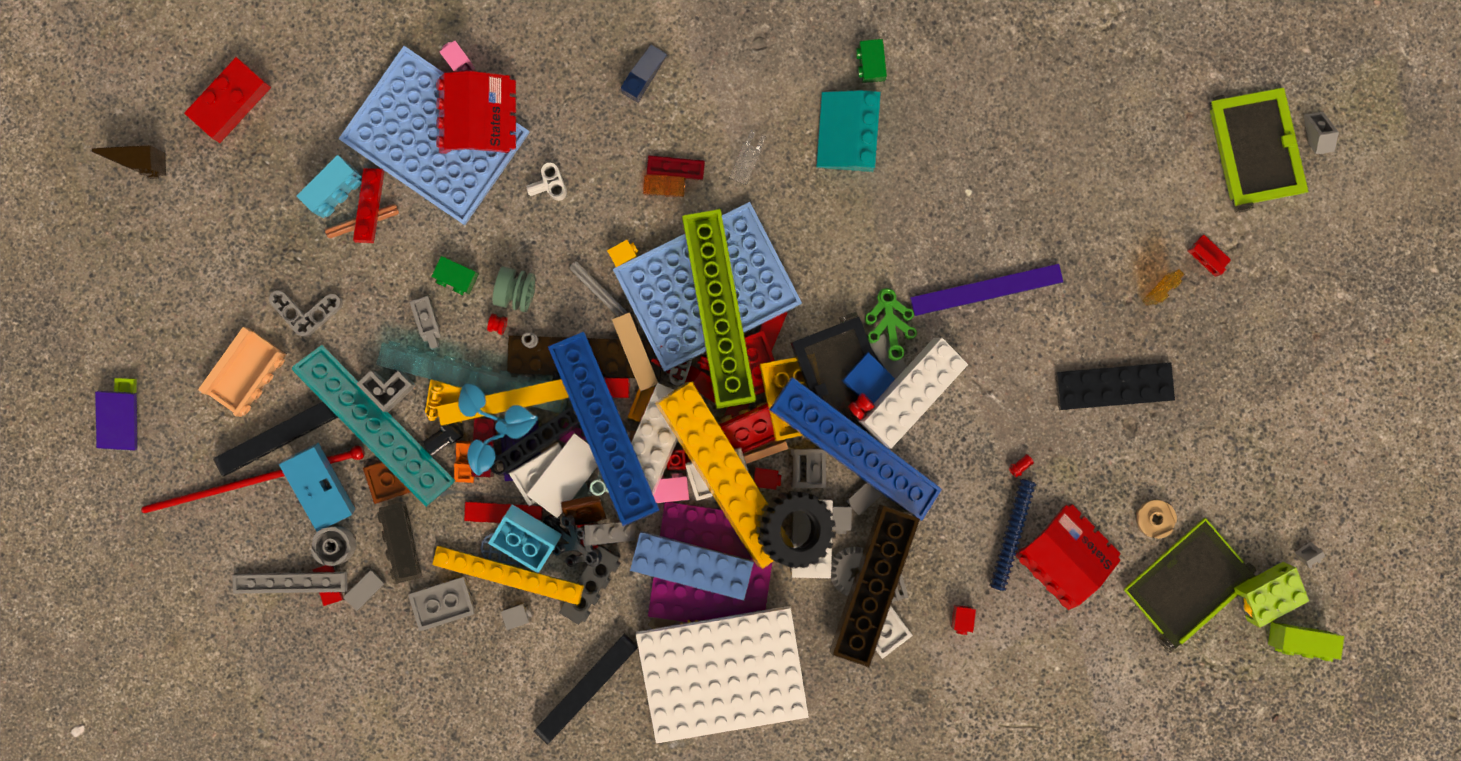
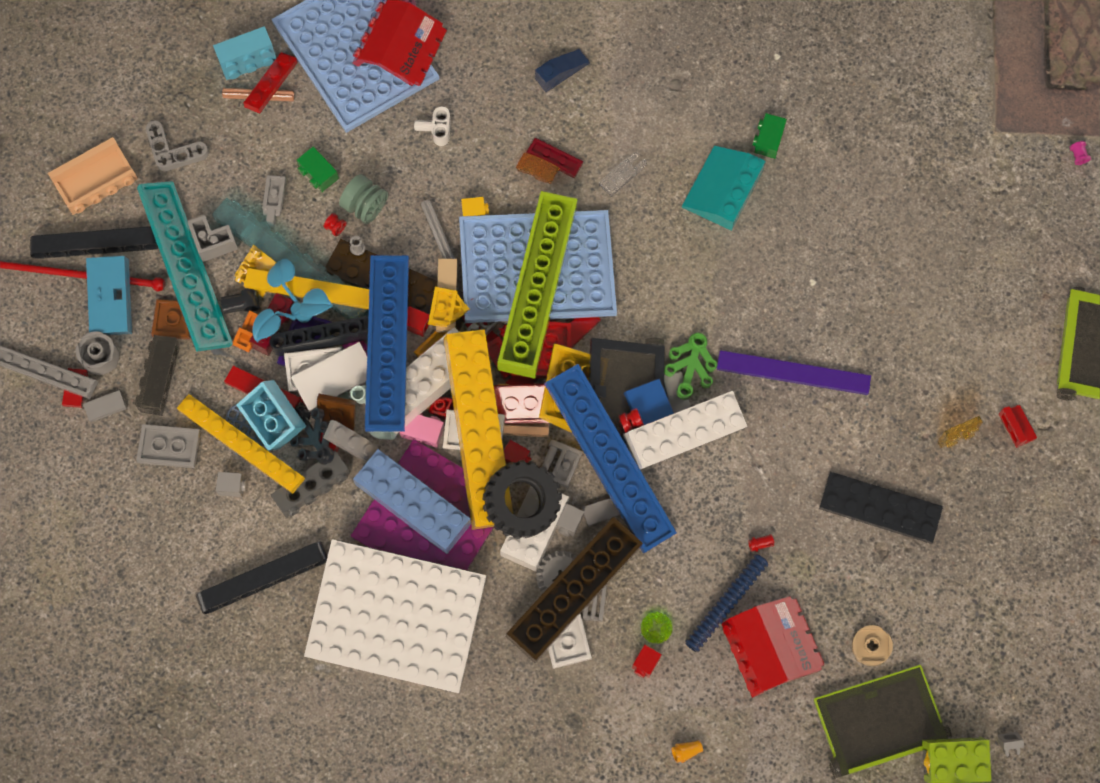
camera: 25 degrees right, 15 degrees down
none -> yellow slope [428,287,470,327]
none -> clear neon green gear [641,612,673,644]
none -> light orange cone [671,740,703,763]

